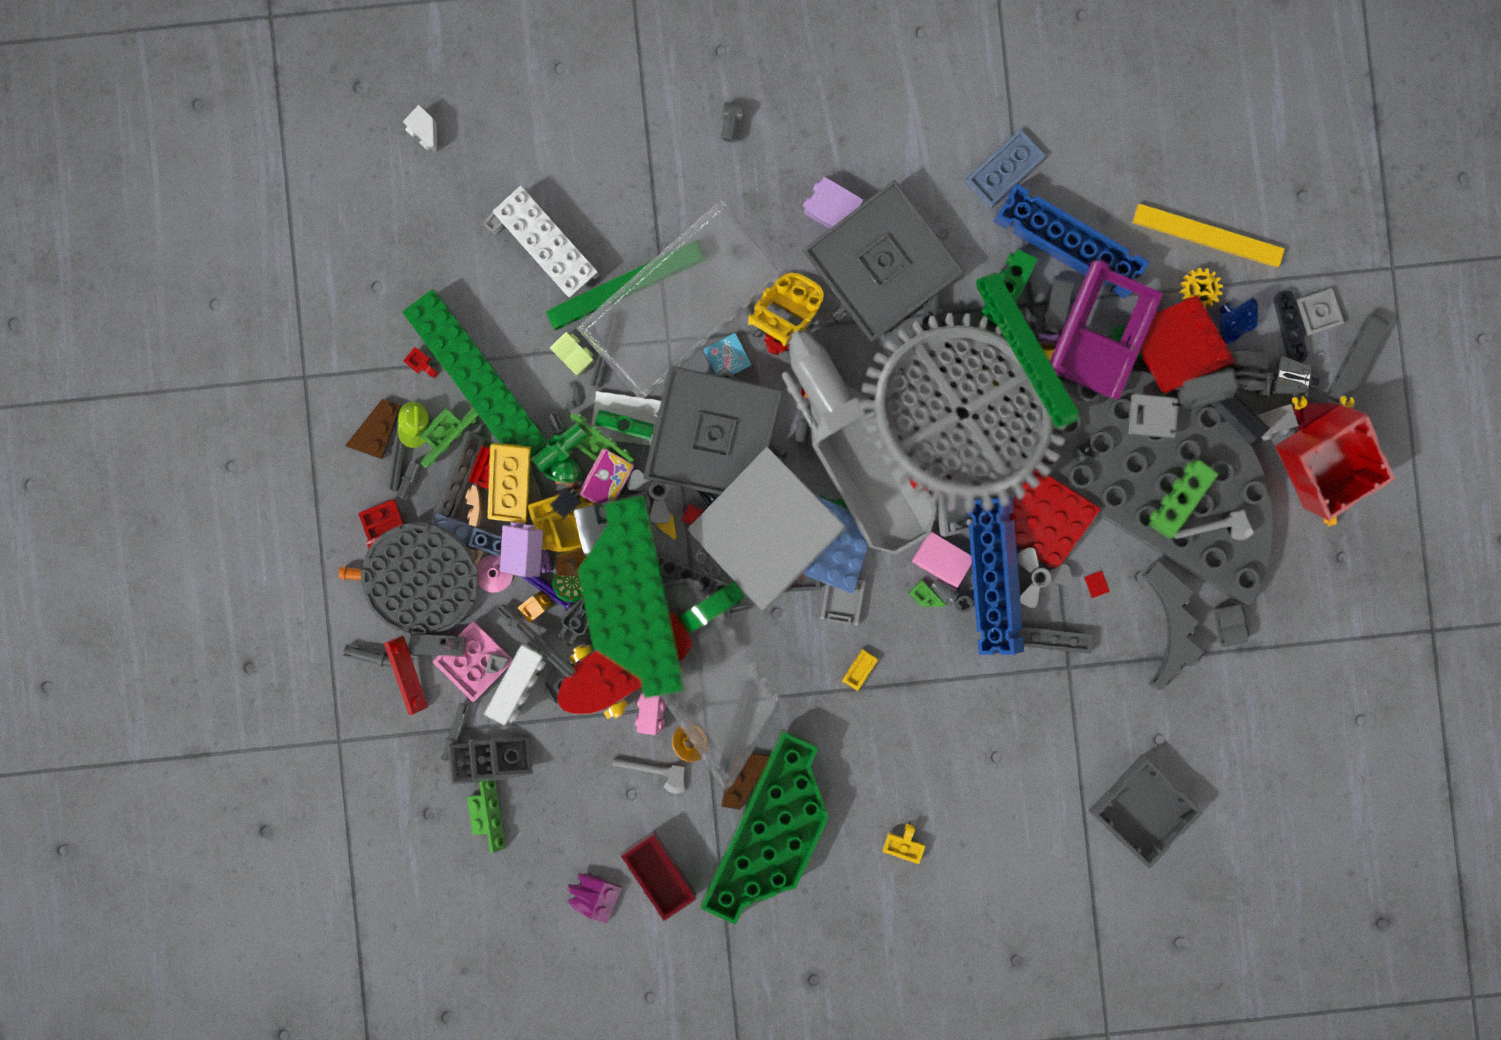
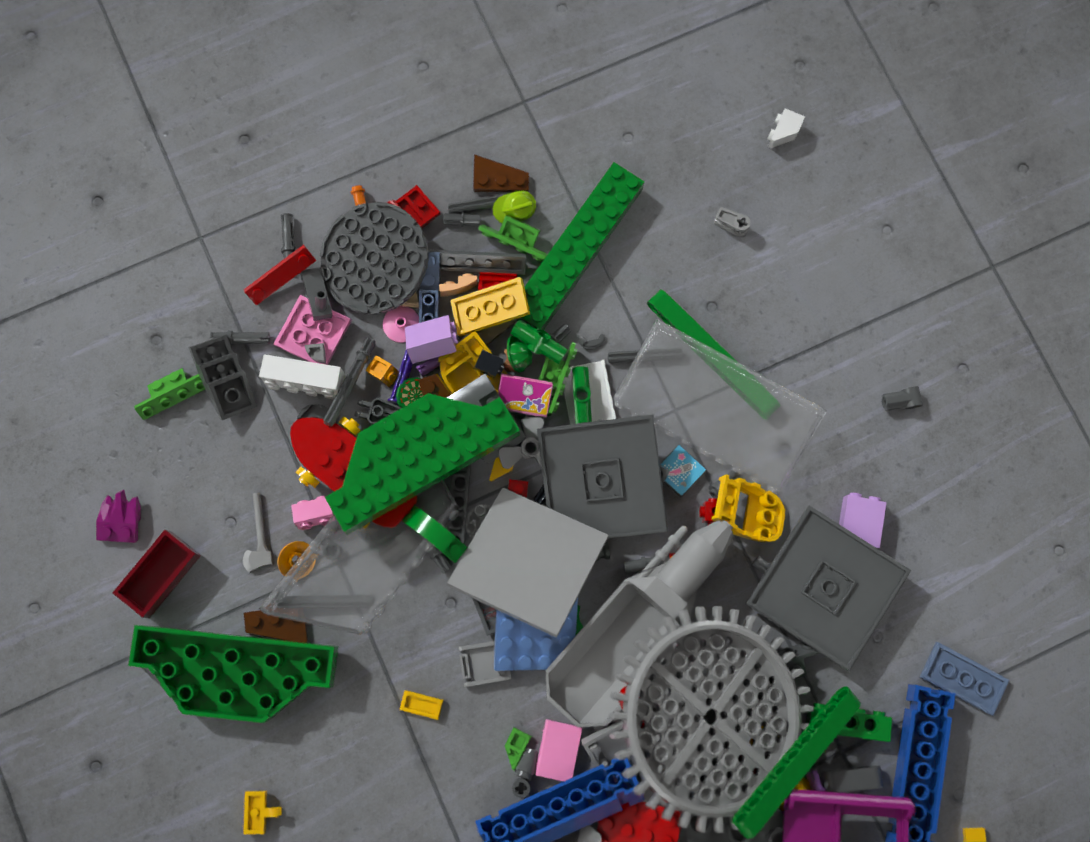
camera: 70 degrees right, 10 degrees down
red plate [403,347,439,379] -> none
white bracket [493,185,600,297] -> none
yellowish green brick [550,332,594,376] -> none

